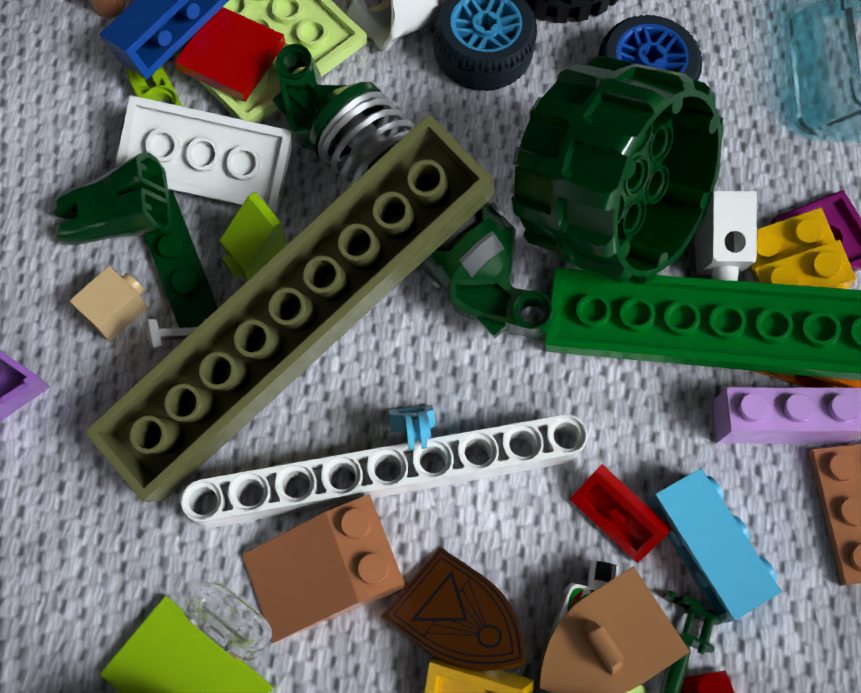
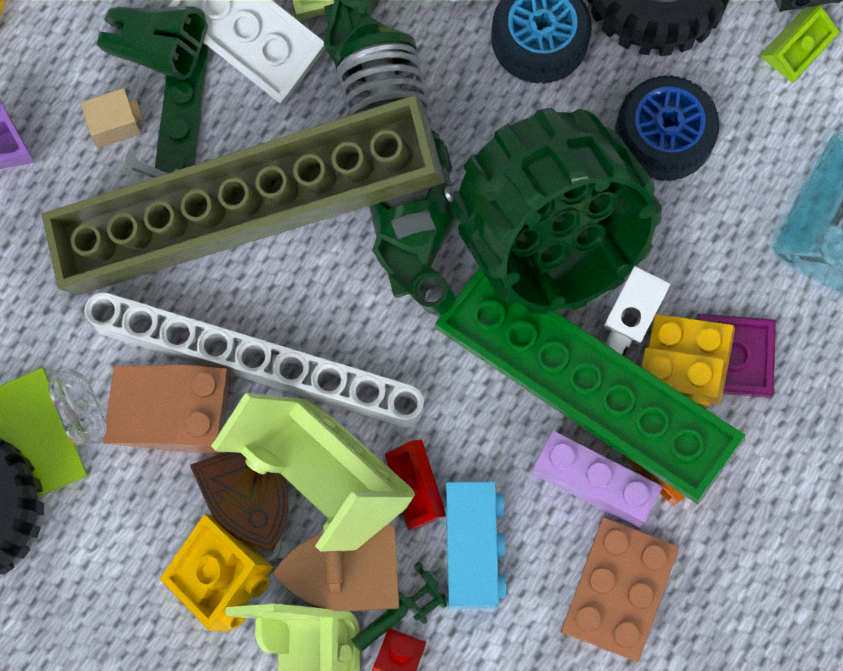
camera: 30 degrees right, 5 degrees up
lime slope [220,191,287,281] -> none
medium azure piece [389,405,435,450] -> none
none -> yellowish green windscreen [211,393,415,552]

